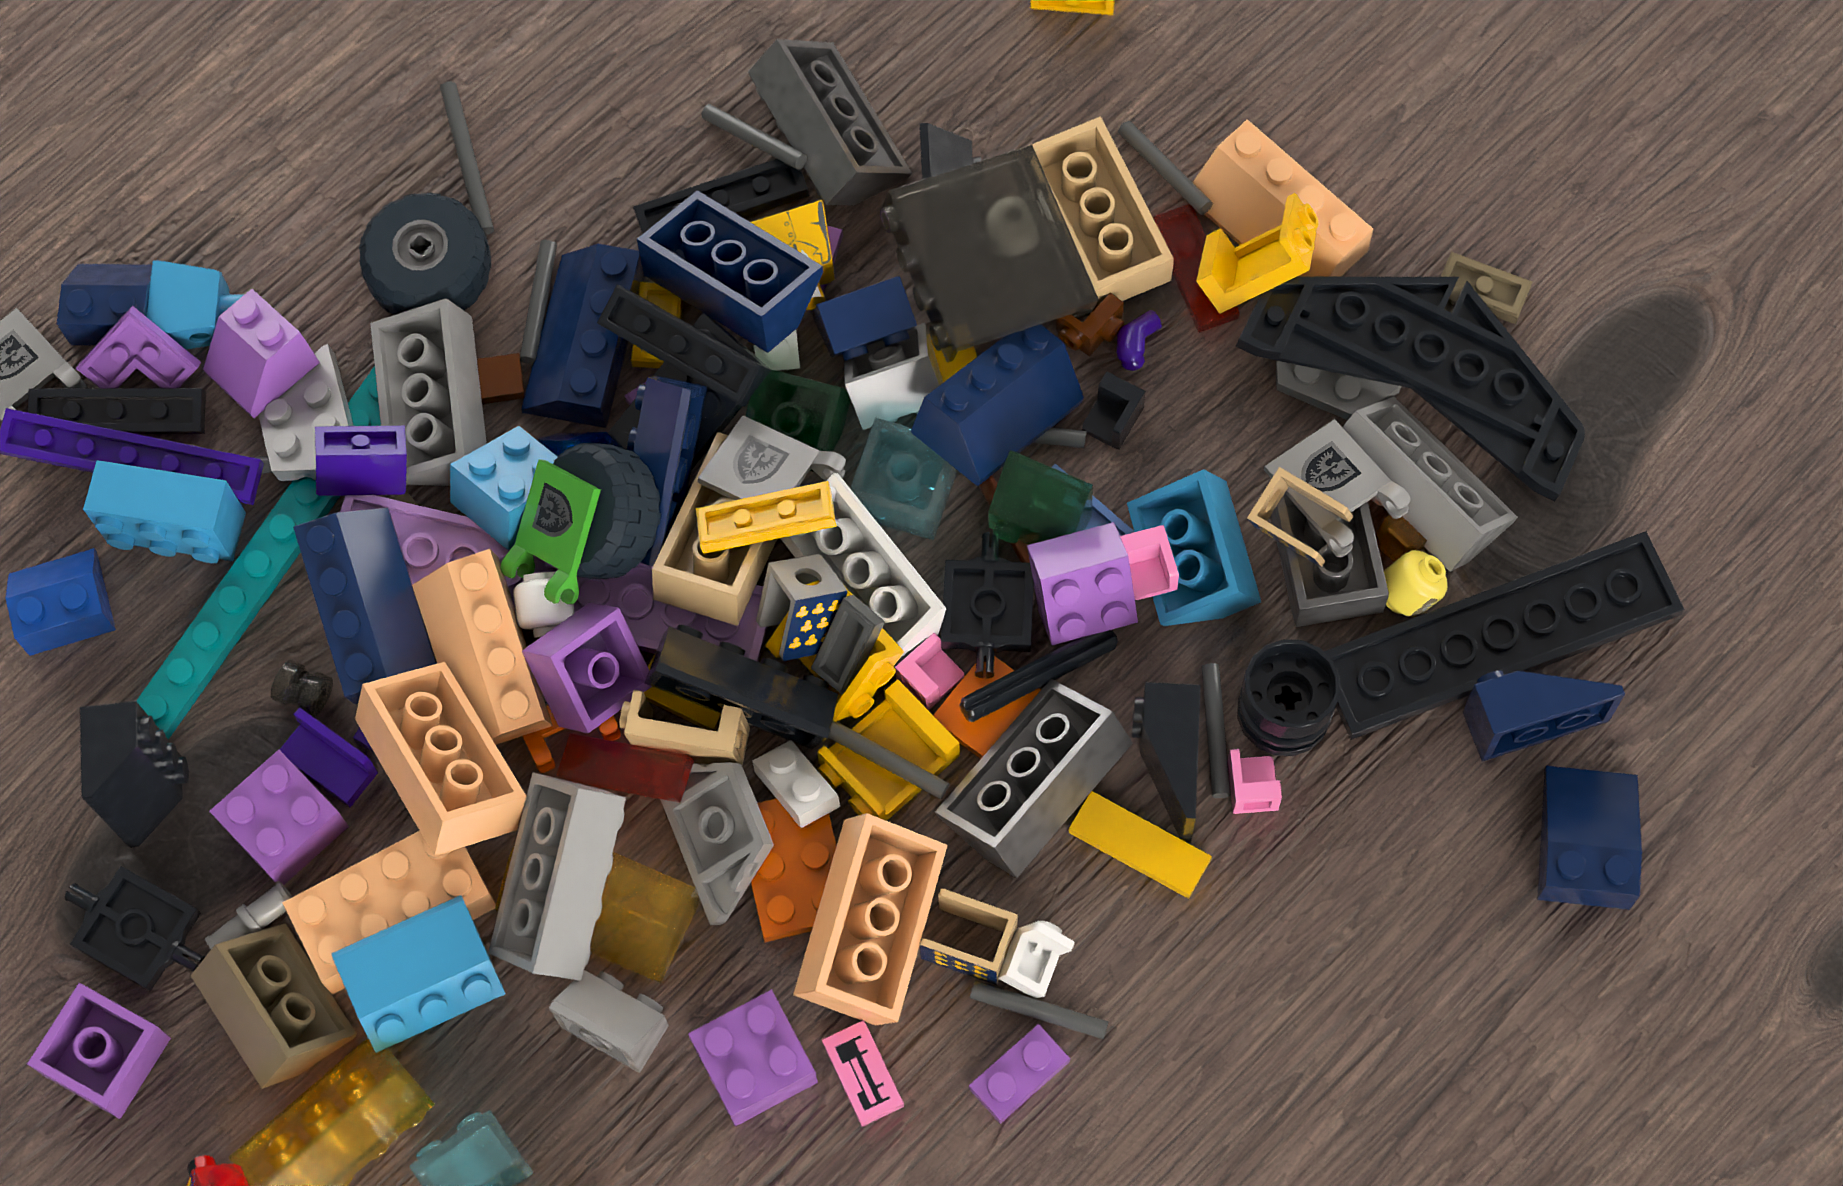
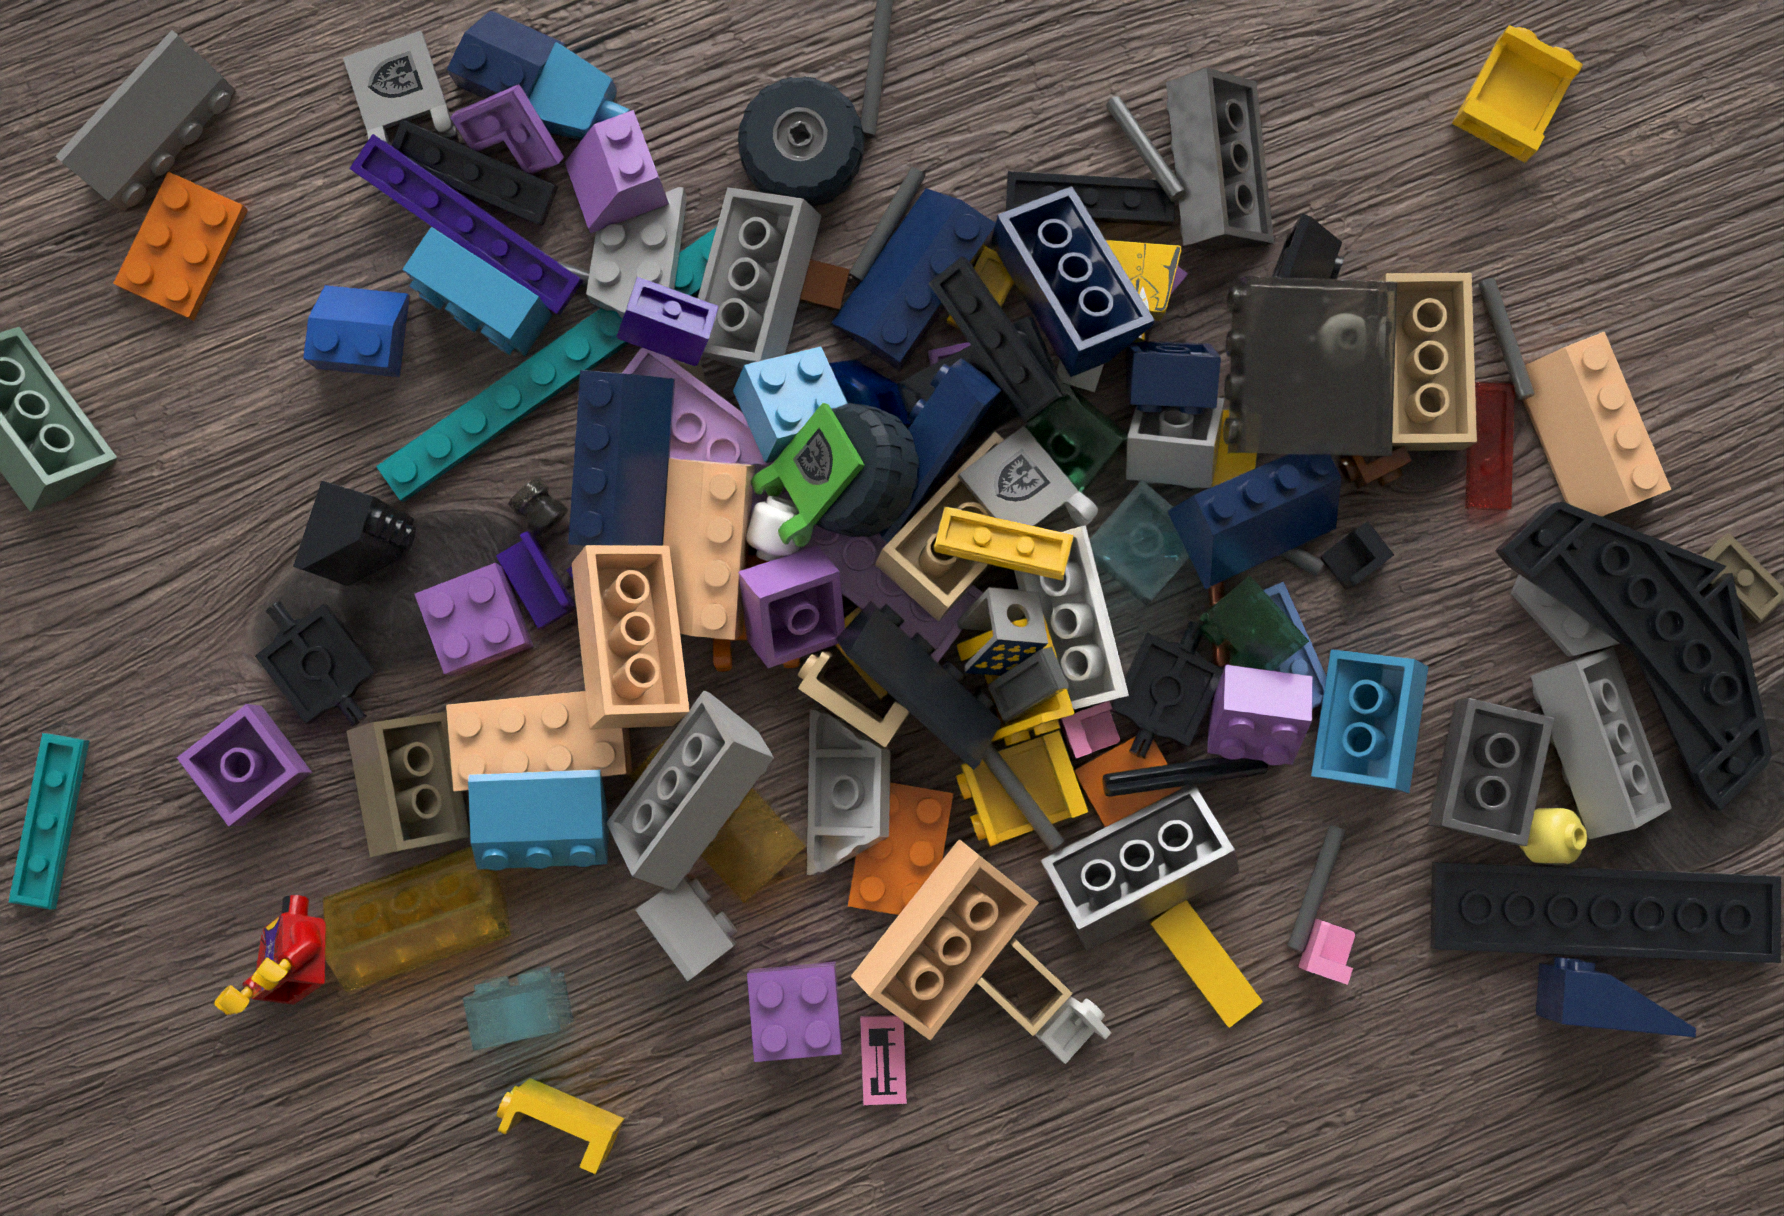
camera: 20 degrees right, 15 degrees up
light grey pin [205,881,292,949] -> none
clear red tile [556,733,694,803] -> none
white plate [753,740,840,828] -> none
medium lavender plate [969,1024,1070,1124] -> none
dark grey bar [970,981,1109,1039] -> none
dark purple arm [1117,310,1162,371] -> none
bright pink panel [1120,525,1179,600] -> none
black slope [1132,682,1201,843] -> none
yellow panel [1196,193,1319,314] -> none
black wheel [1237,639,1340,756] -> none
tan piece [1247,467,1353,567] -> none
light grey flag [1264,419,1411,557] -> none
clear orange tile [1375,514,1427,562] -> none
dark blue slope [1537,766,1642,910] -> none

